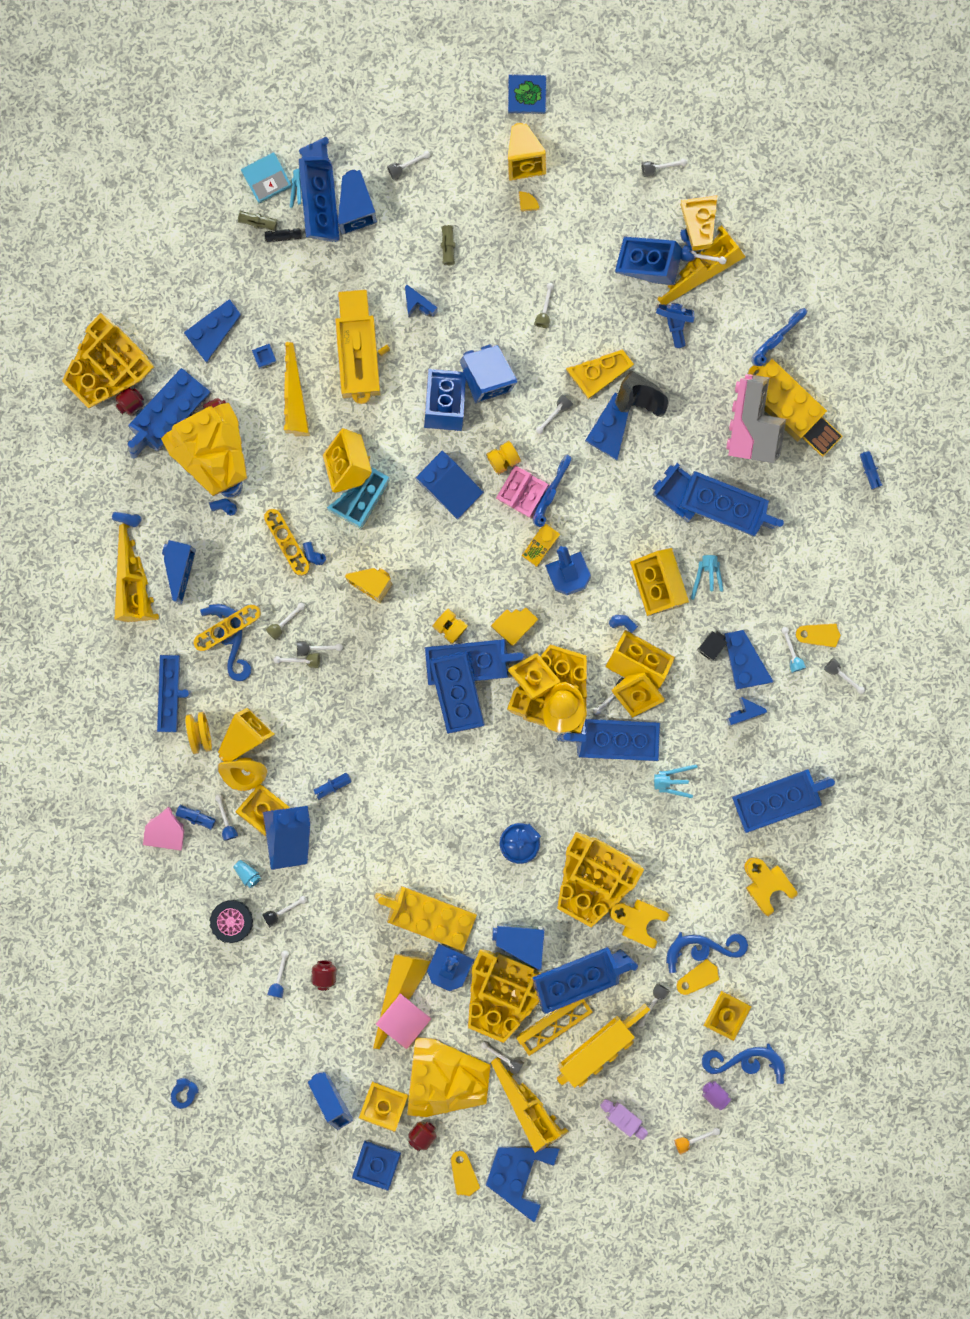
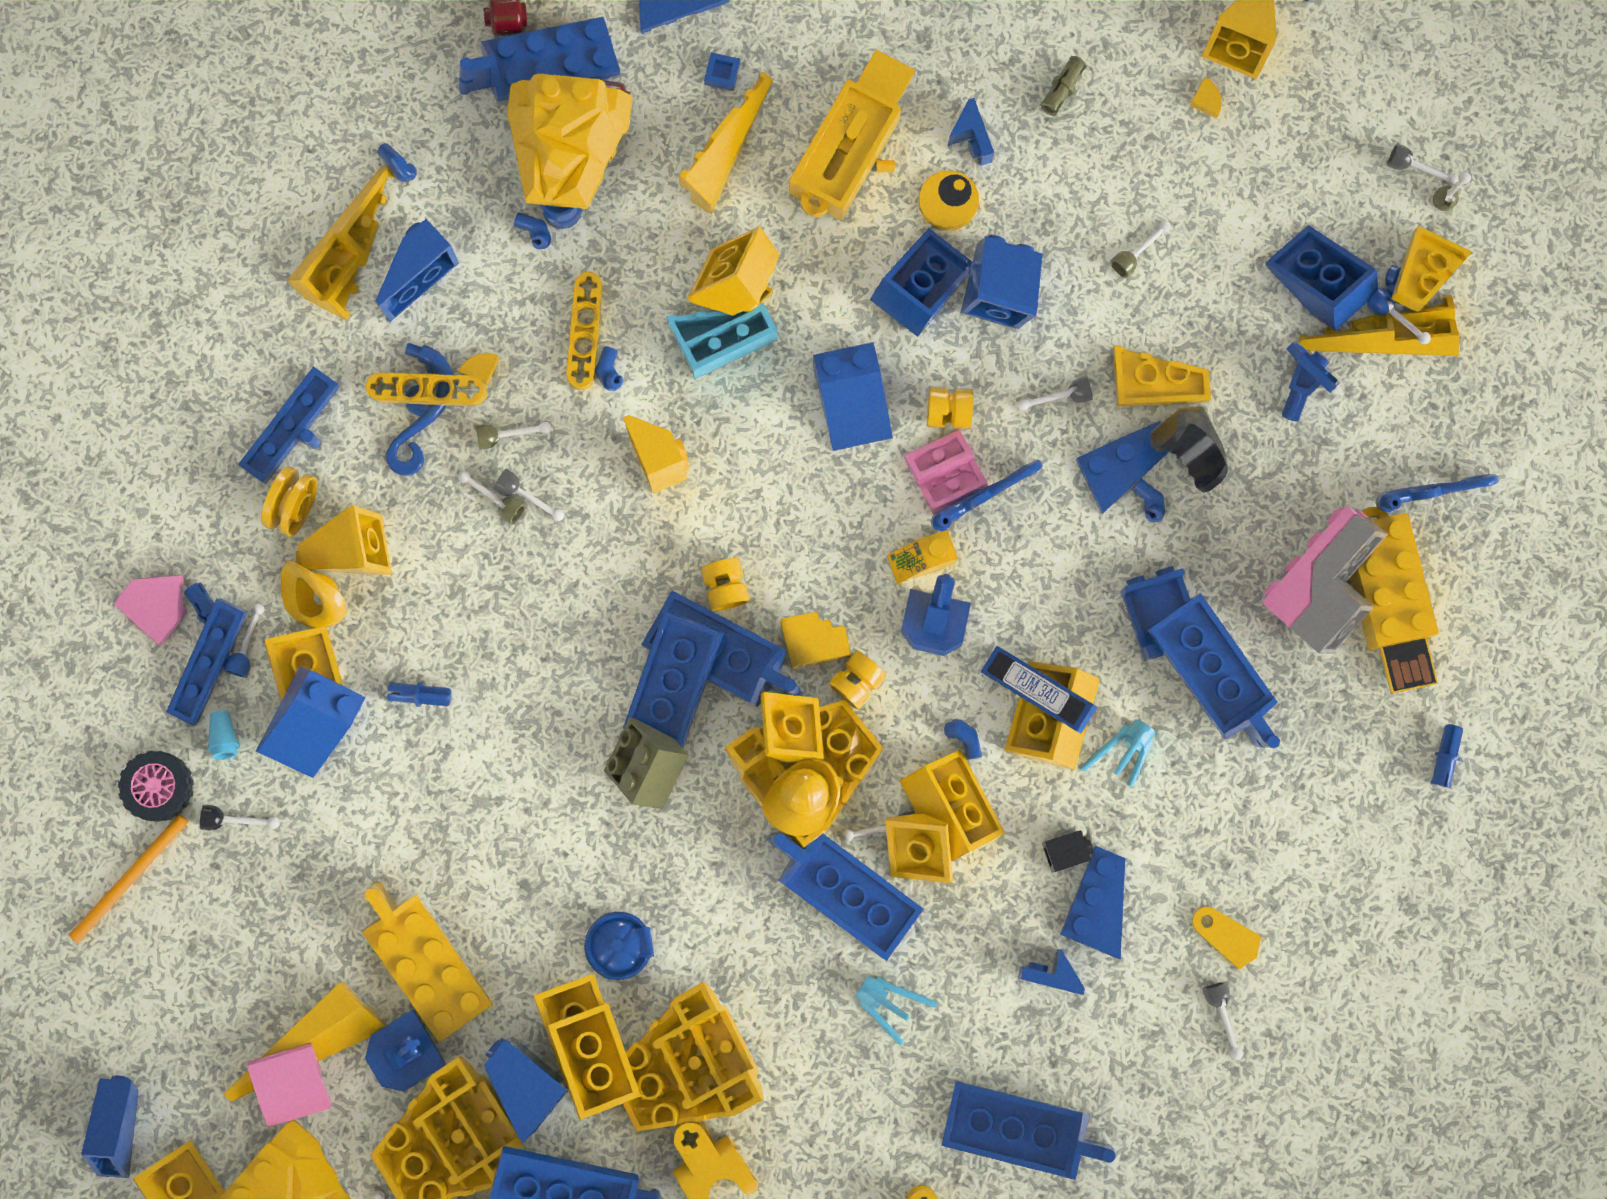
camera: 35 degrees right, 5 degrees down
hinge [267,951,289,998] -> none
dark red head [311,960,337,991] -> none
hinge [781,627,806,673] -> none
none -> light orange piece [69,814,189,943]
none -> blue tile [166,598,248,726]
none -> yellow tile [458,353,500,385]
none -> yellow slope [533,973,641,1120]
none -> olive slope [604,717,689,809]
none -> yellow wheel [828,650,887,710]
none -> yellow tile [919,170,979,231]
none -> tile [981,646,1098,734]
none -> blue arm [1132,478,1165,523]
none -> hinge [1433,171,1471,211]

